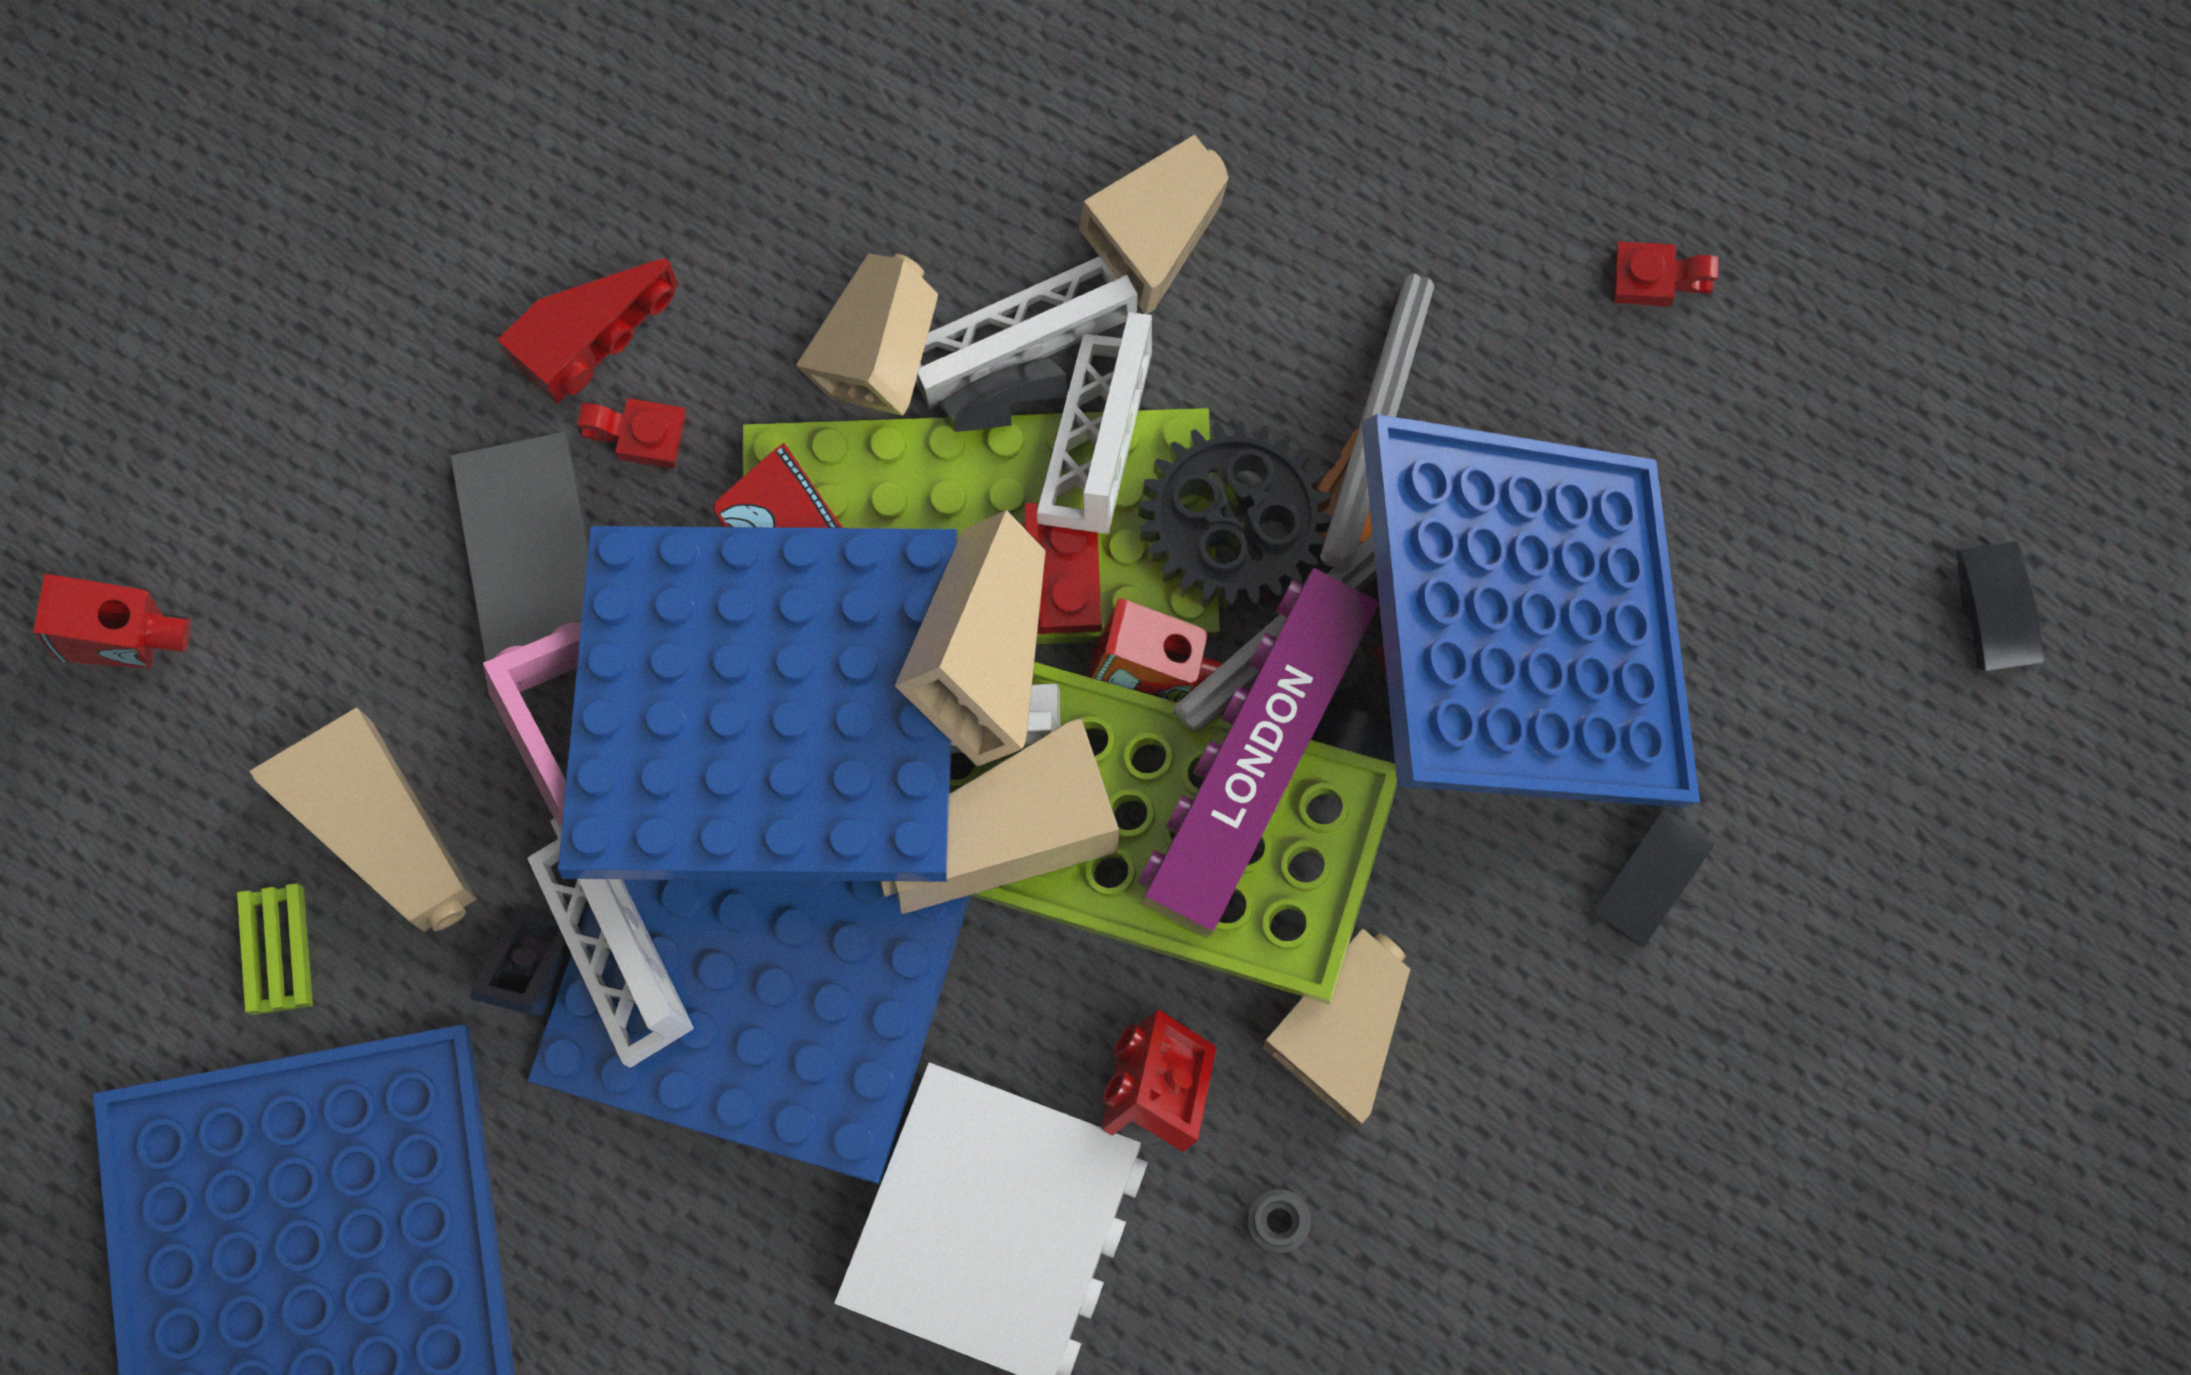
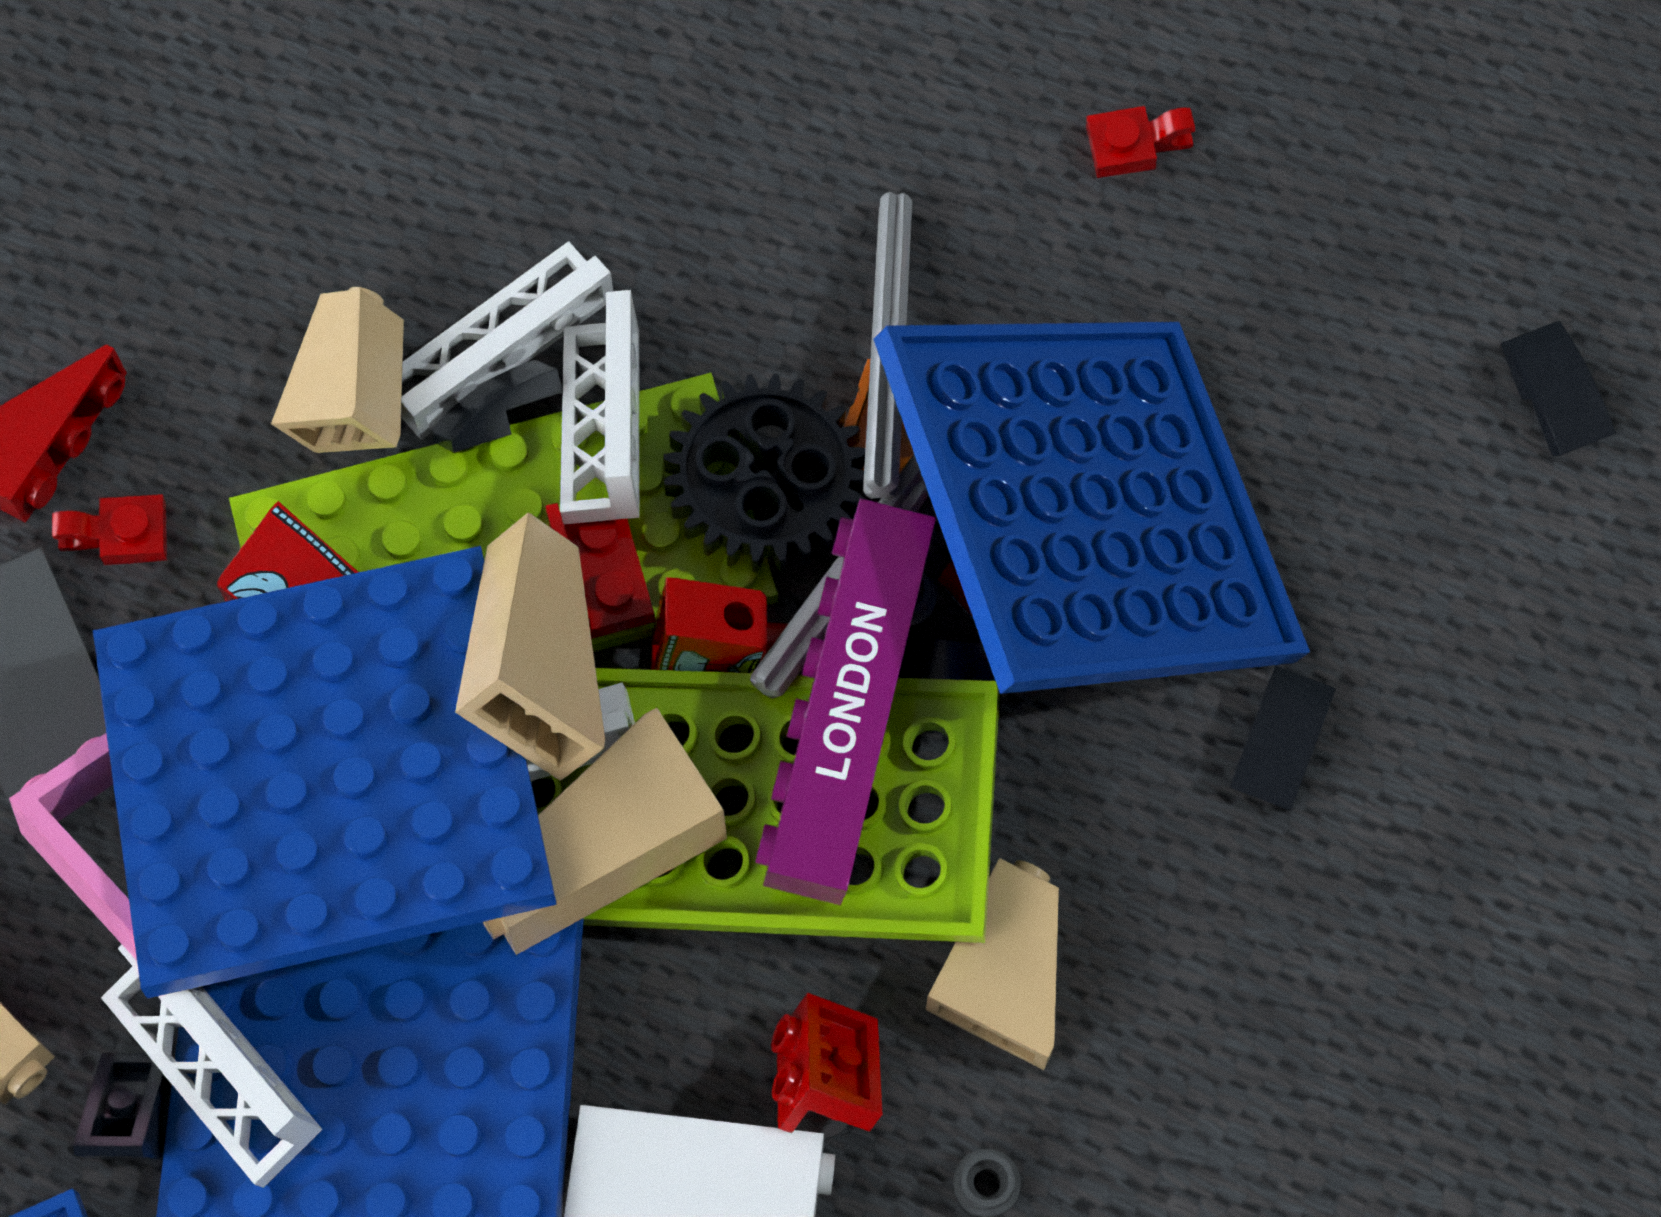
camera: 15 degrees left, 5 degrees down
tan slope [1079,135,1229,314] -> none

